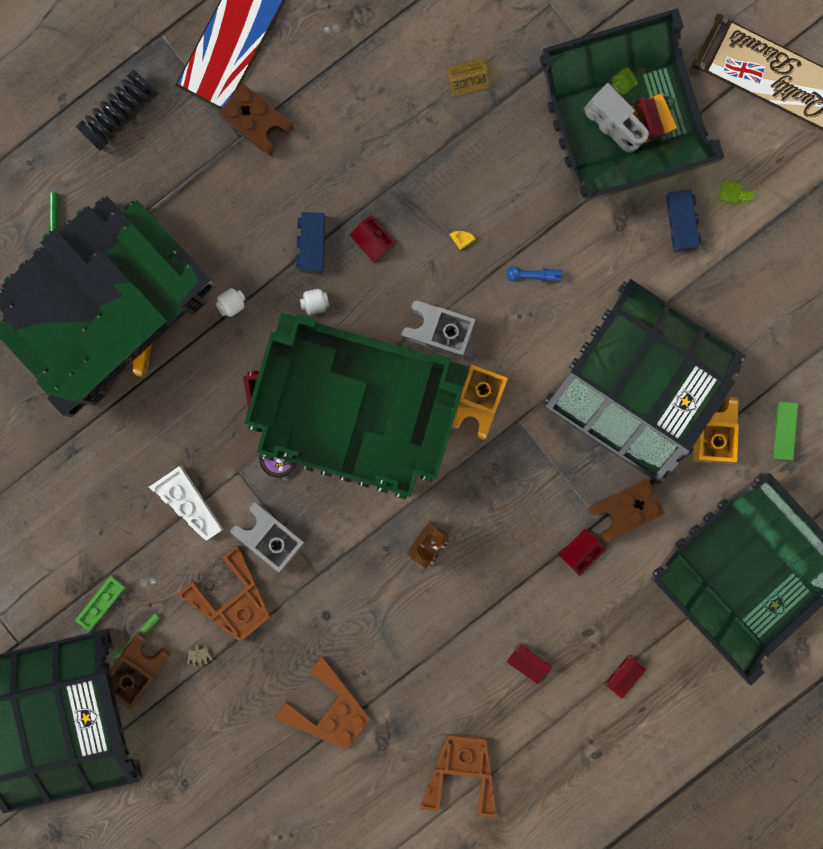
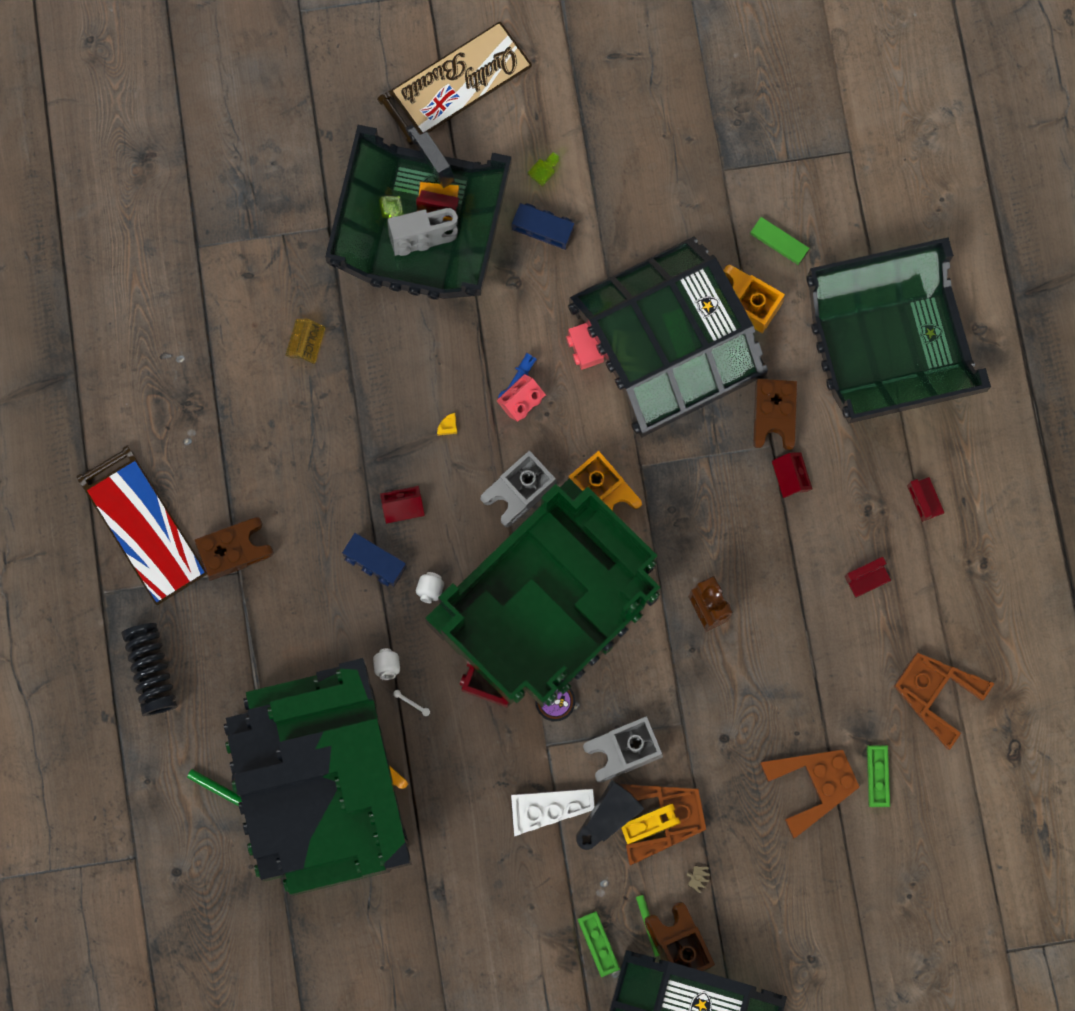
camera: 65 degrees left, 10 degrees down
none -> white hinge [393,690,430,716]
none -> black piece [405,124,455,188]
none -> coral brick [497,374,546,422]
none -> coral brick [566,323,604,370]
none -> black piece [576,780,644,850]
none -> yellow plate [621,804,680,844]
none -> bright green tile [867,745,890,807]

